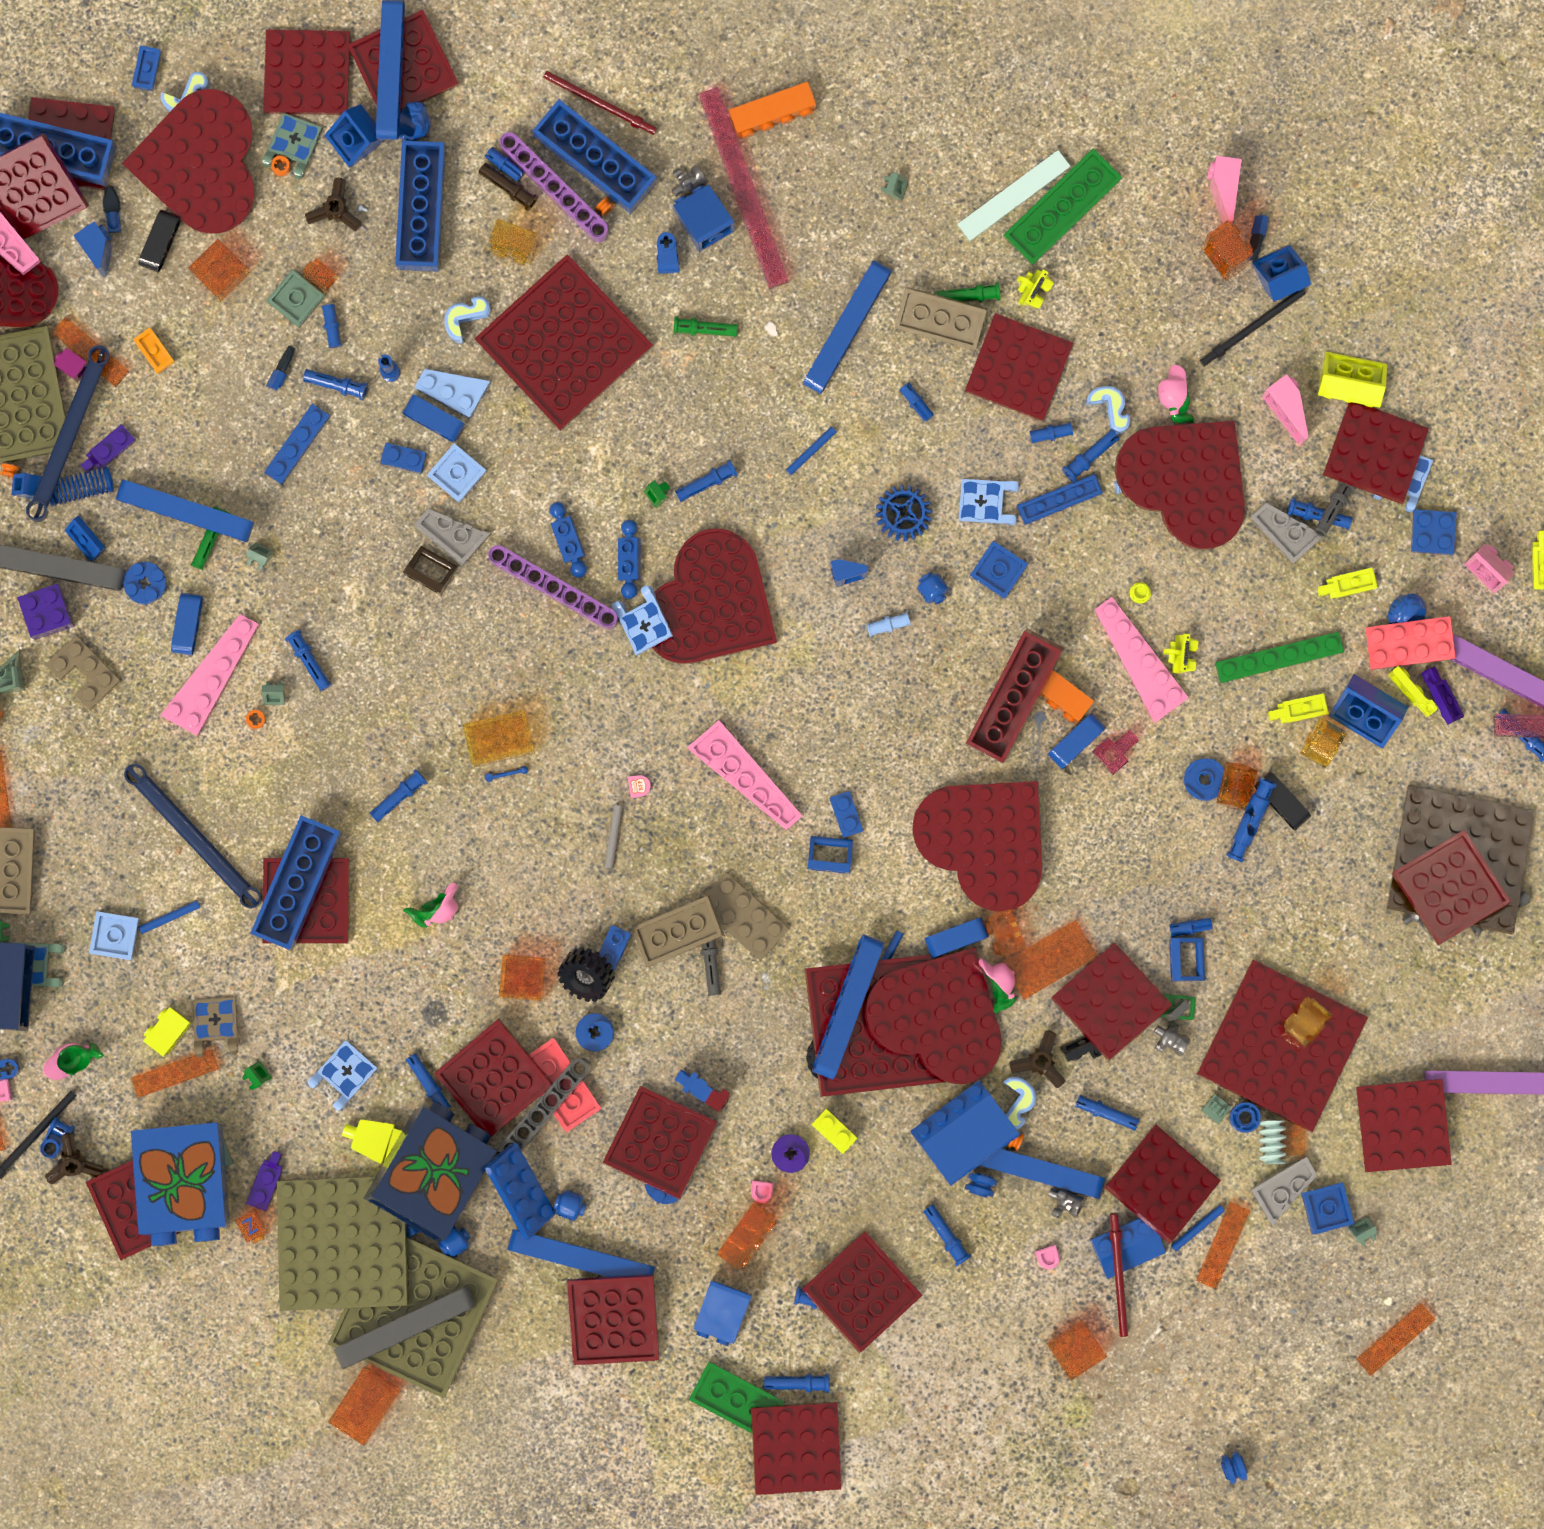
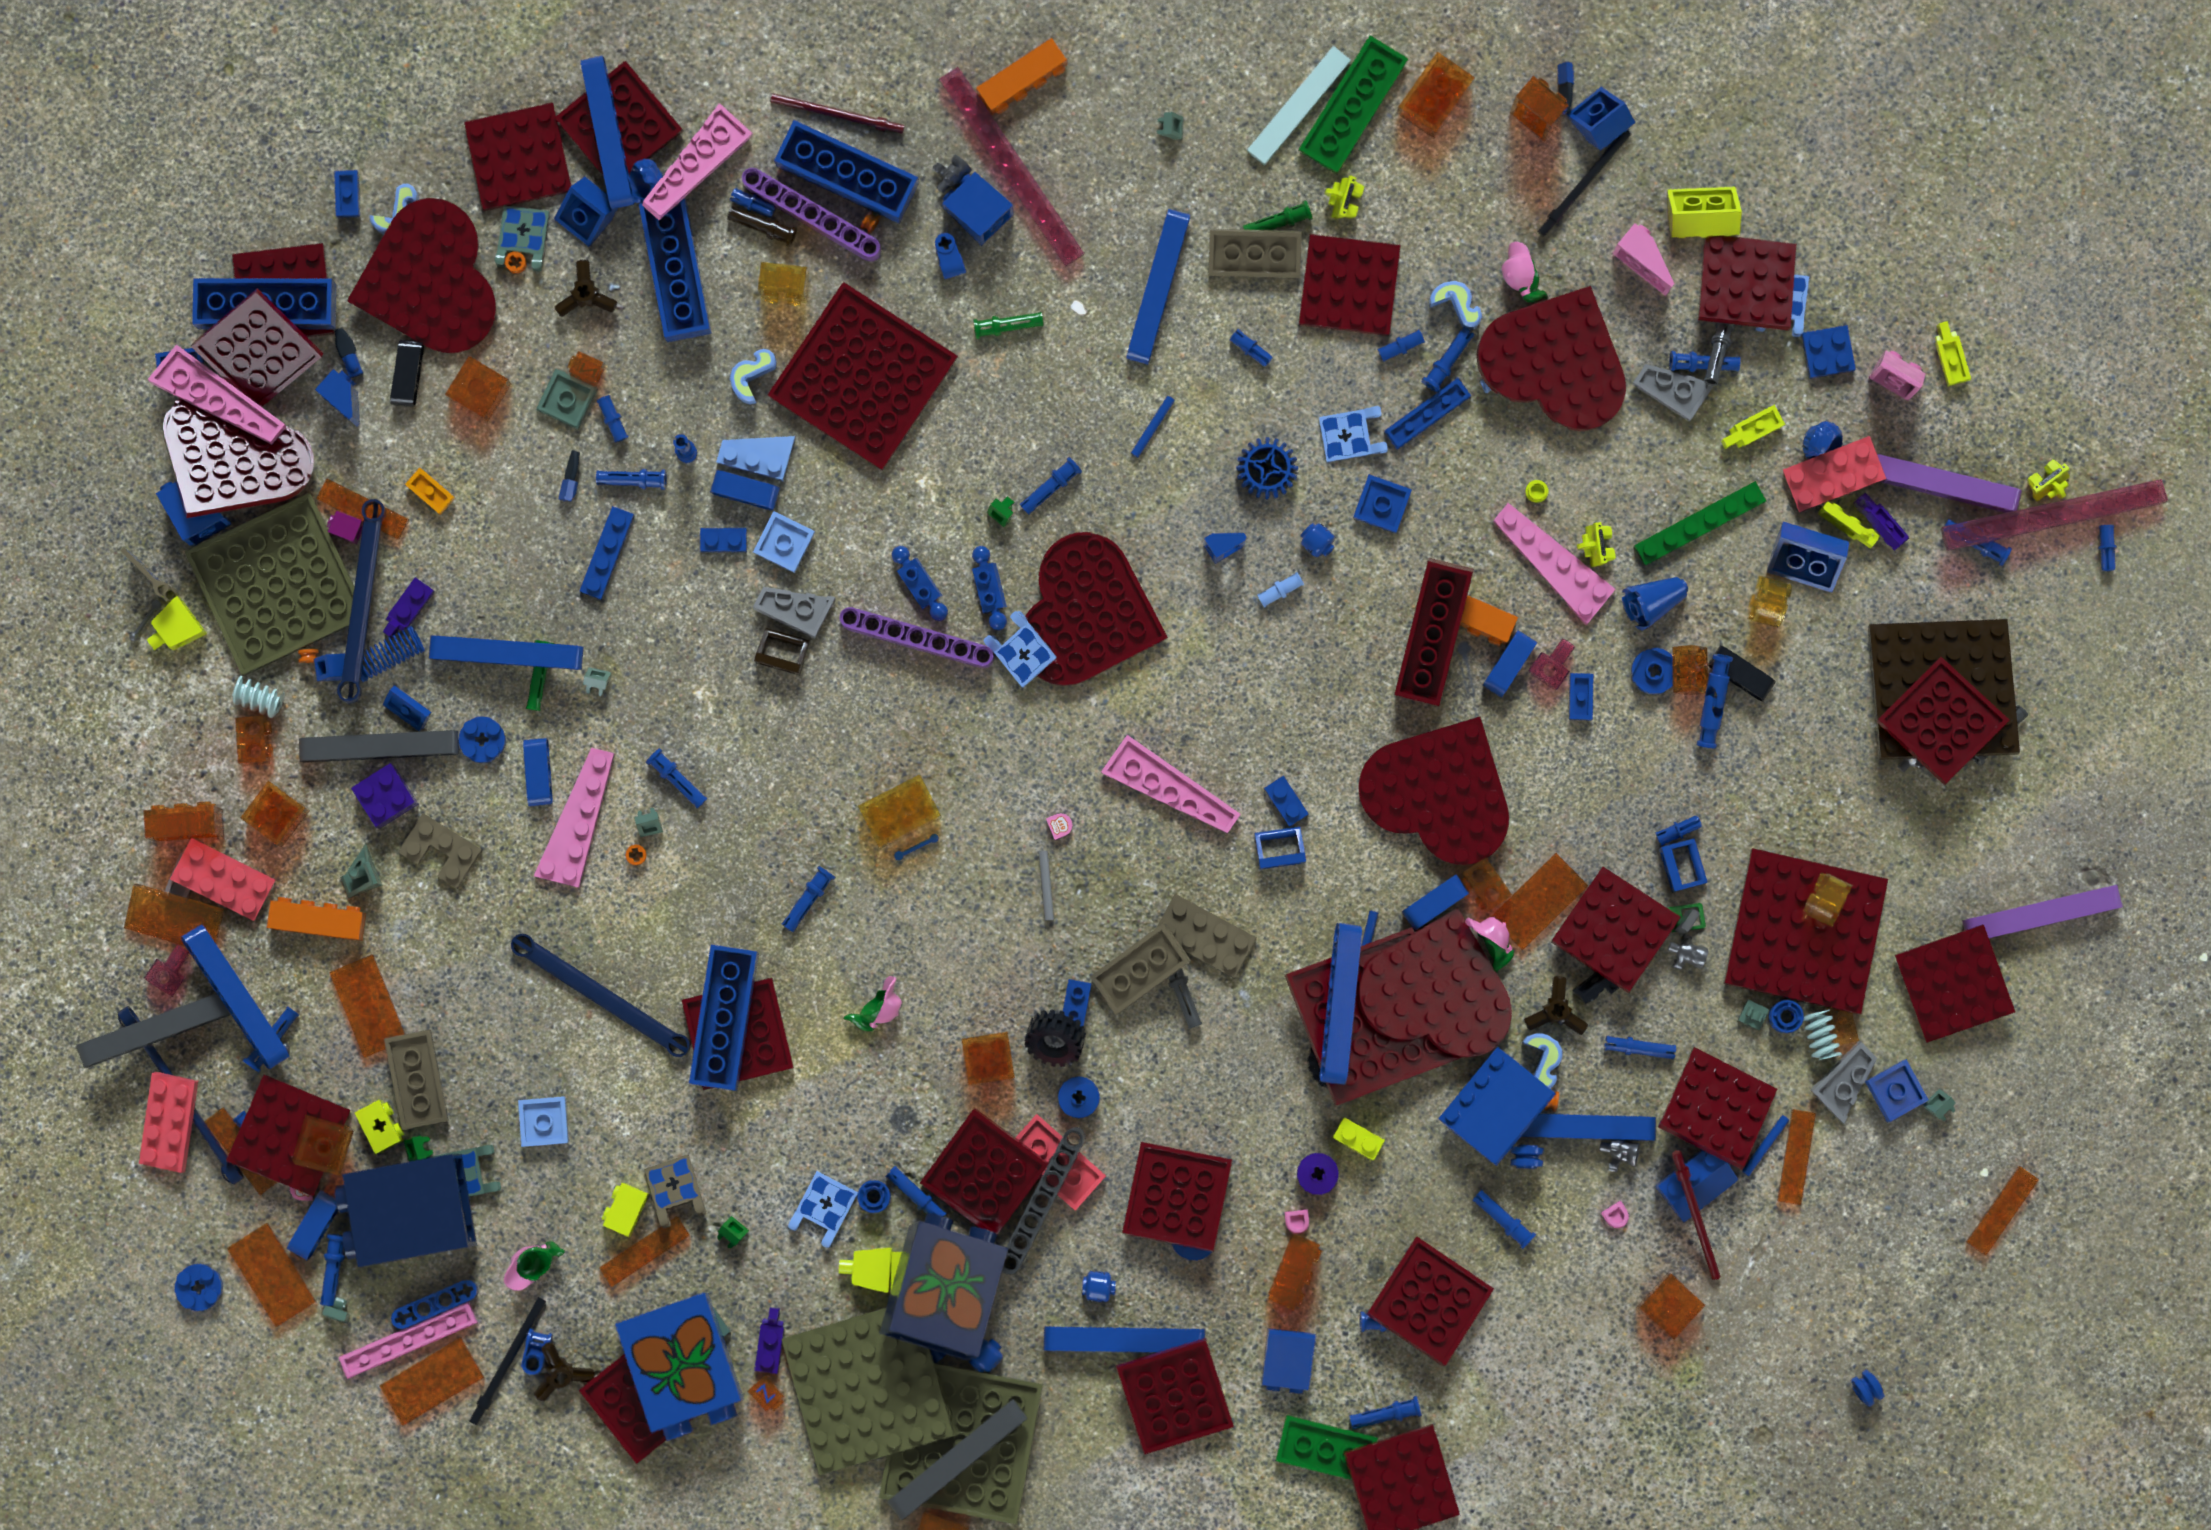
camera: 15 degrees left, 0 degrees up
blue bar [139,900,201,934] -> none
blue plate [484,1143,556,1239] -> none
blue hips [675,1069,732,1113] -> none
bright pink slope [1207,156,1242,230] -> none
neon yellow hinge [1267,693,1329,724] -> none
none -> bright pink wing [642,104,753,220]
none -> blue wheel [857,1180,891,1213]
none -> clear orange brick [1397,52,1475,139]
none -> blue plate [1569,673,1594,721]
none -> blue cone [1622,577,1688,631]

